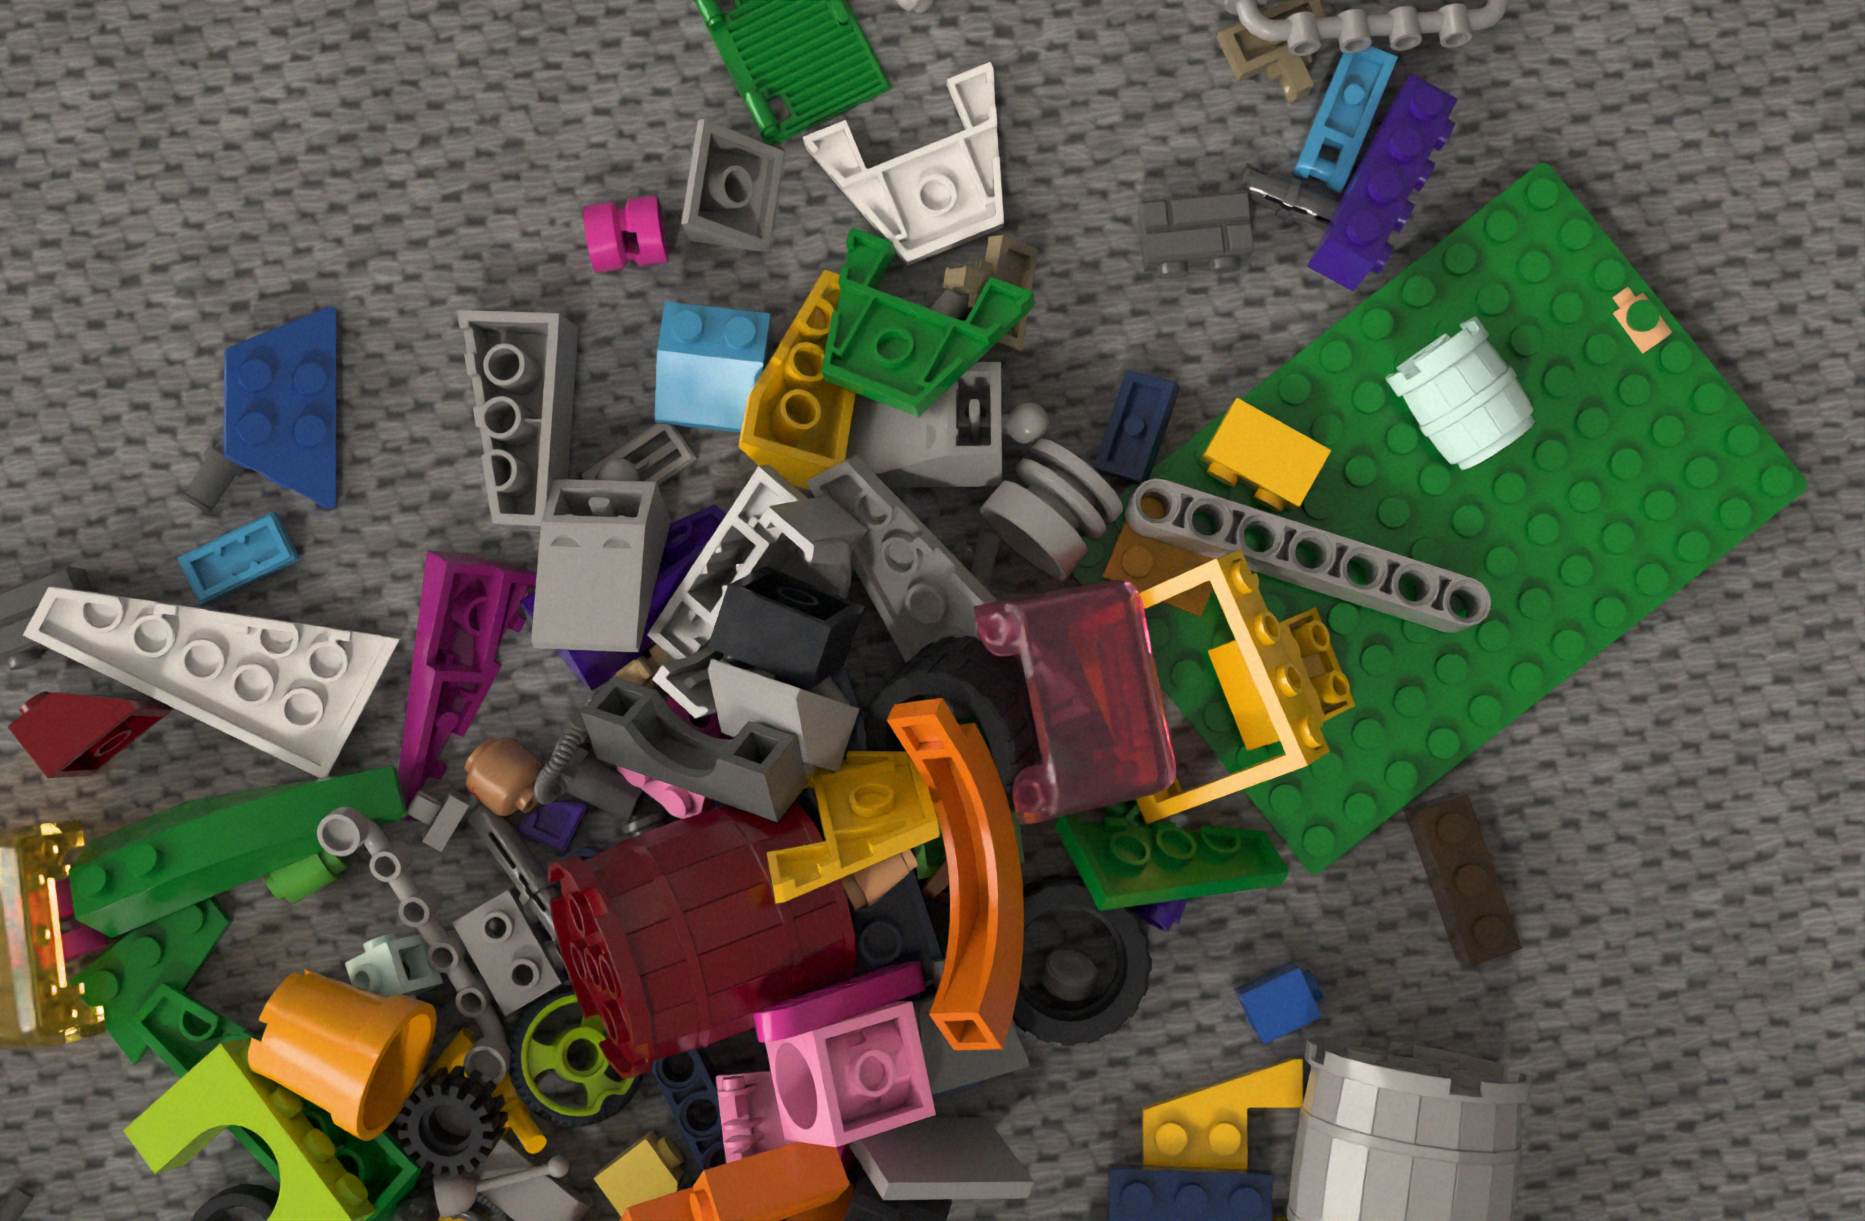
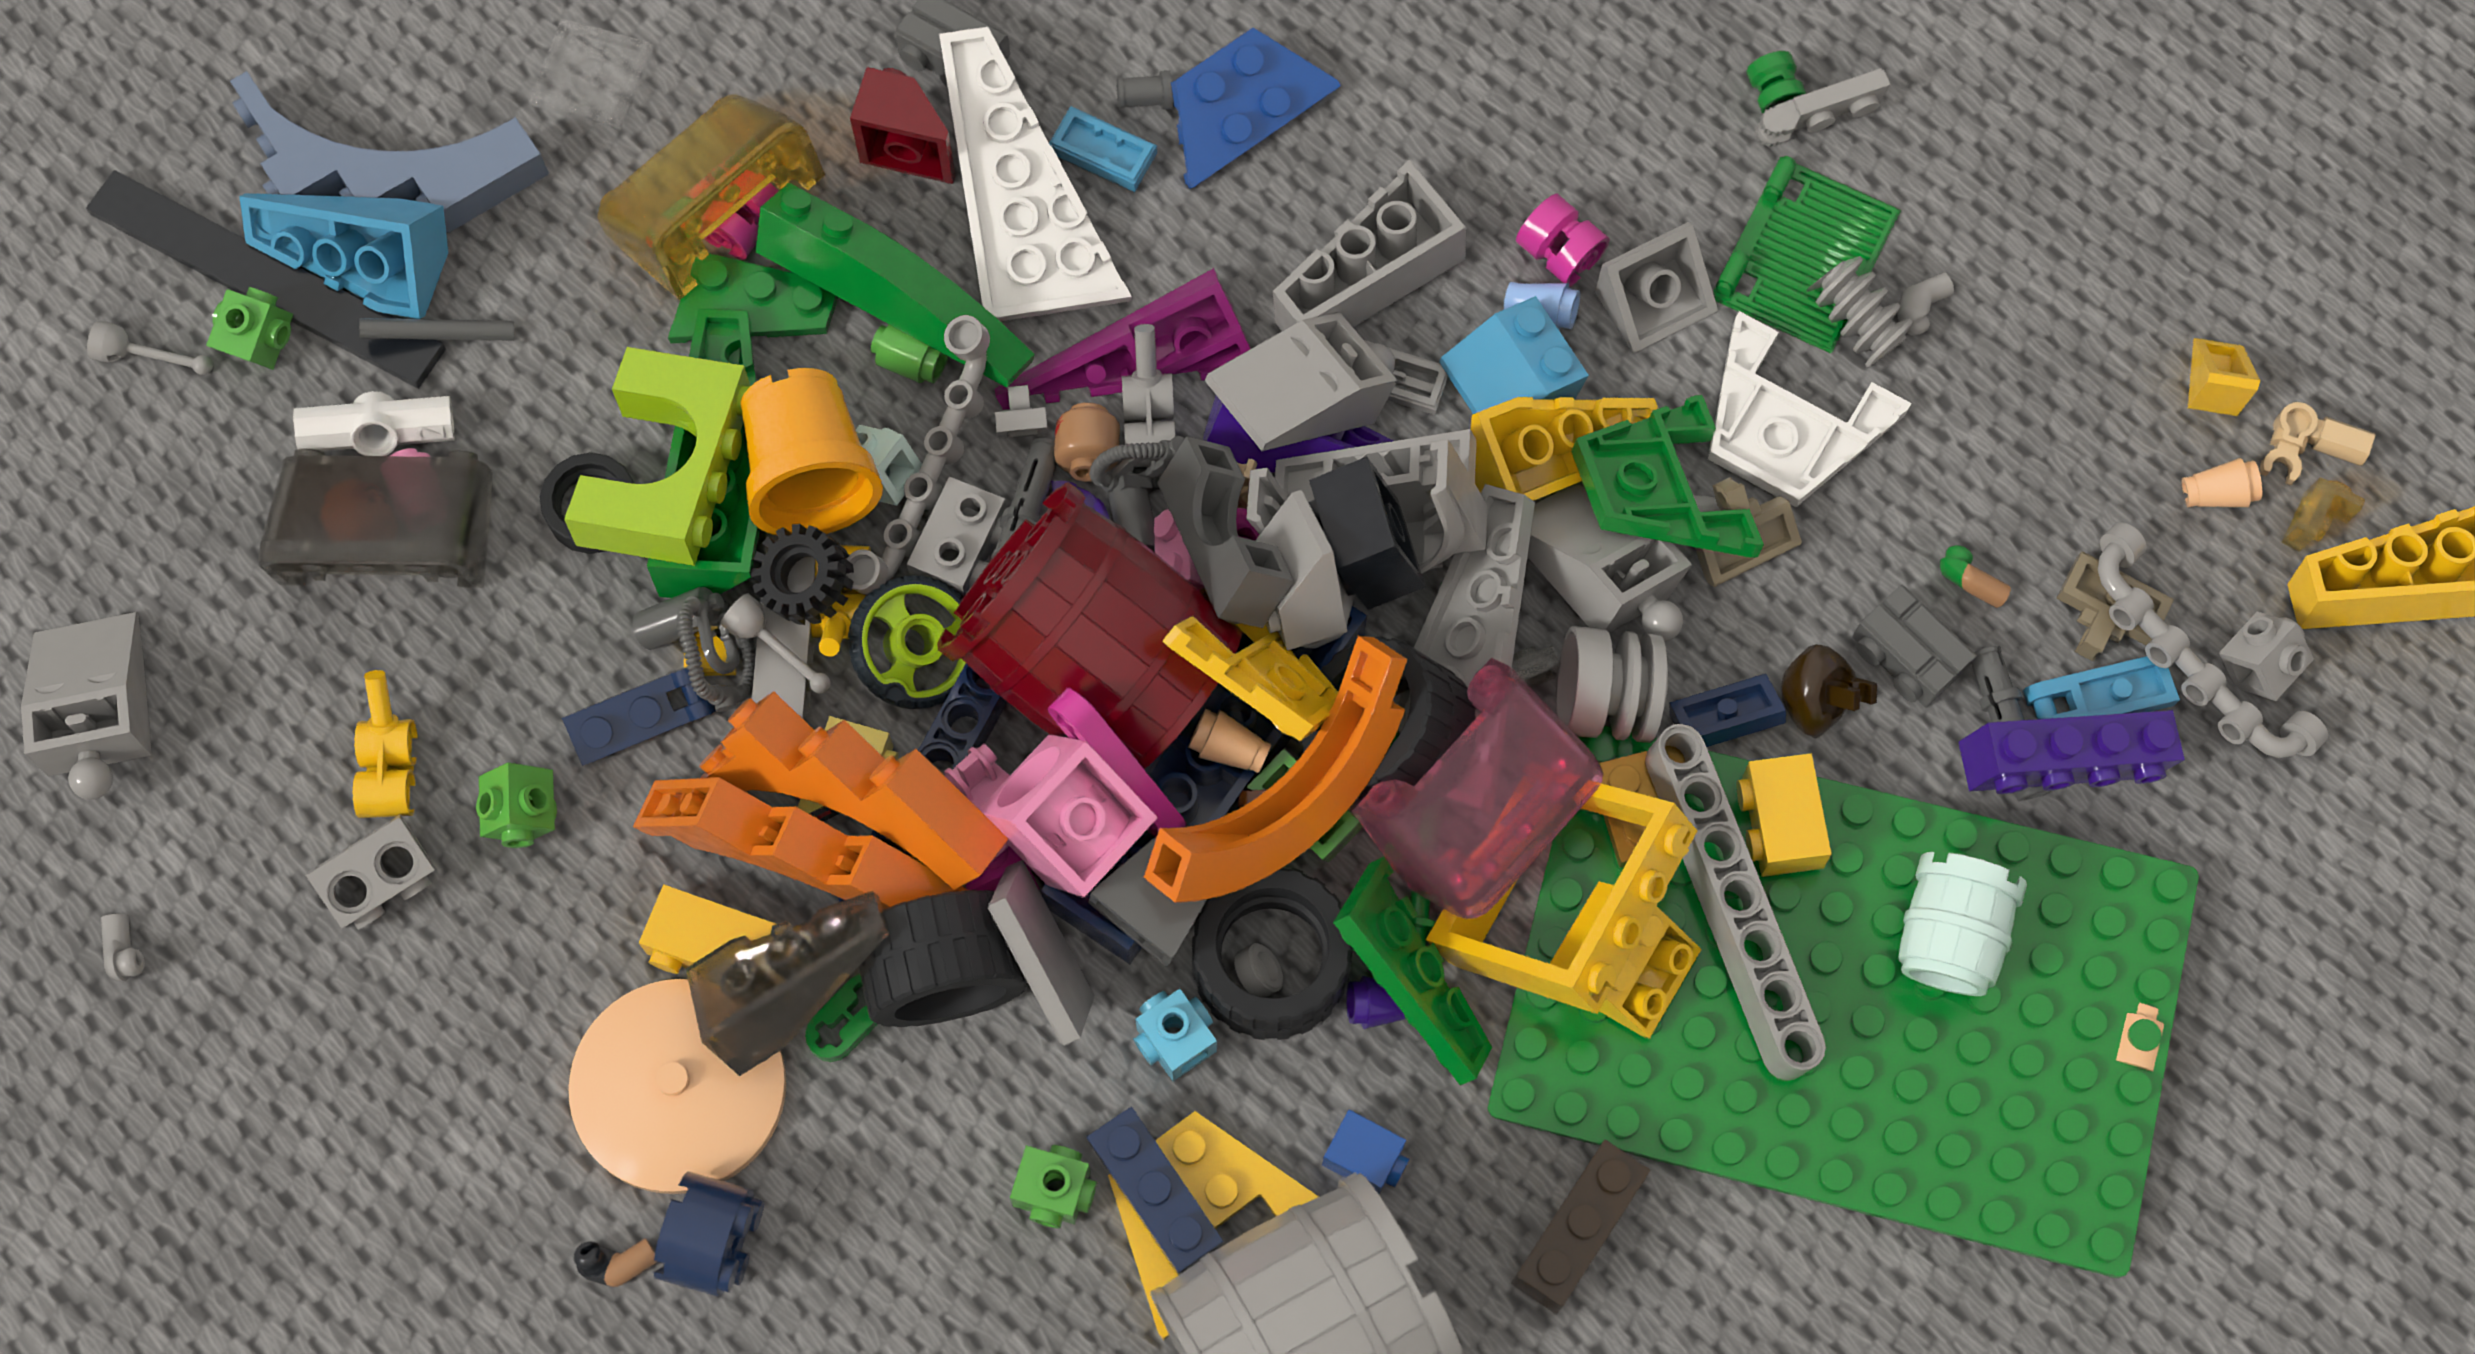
camera: 55 degrees right, 15 degrees down
none -> light grey beam [1122,324,1175,468]
none -> medium azure brick [1133,989,1217,1081]
none -> light blue cone [1504,282,1580,330]
none -> dark brown piece [1781,644,1877,738]
none -> light grey piece [1807,256,1913,368]
none -> arm [1940,545,2011,608]

